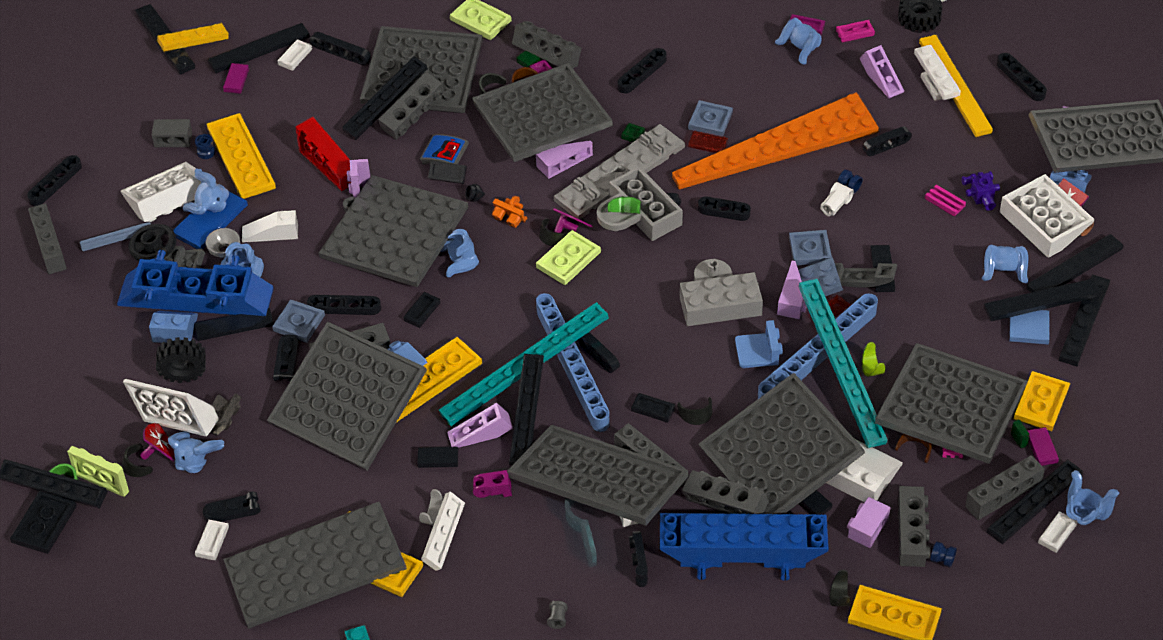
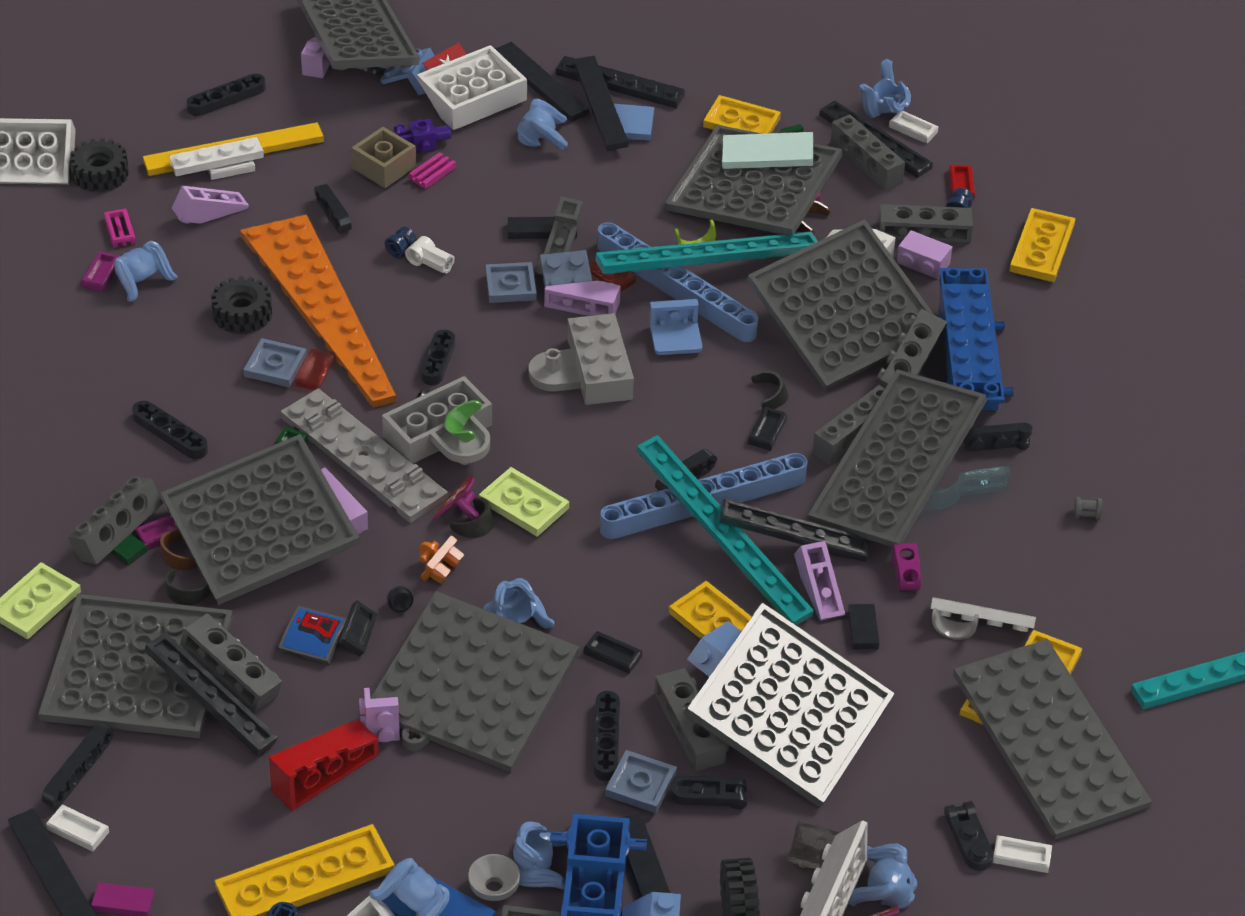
camera: 95 degrees left, 5 degrees down
white slope [242,210,298,243] -> none
pearl dark grey helmet [830,569,850,606] -> none
magenta tile [1027,427,1059,466] -> none
none -> black tyre [211,276,272,334]
none -> dark tan brick [351,127,416,188]
none -> light aqua tile [722,132,813,169]
none -> red tile [949,165,975,198]

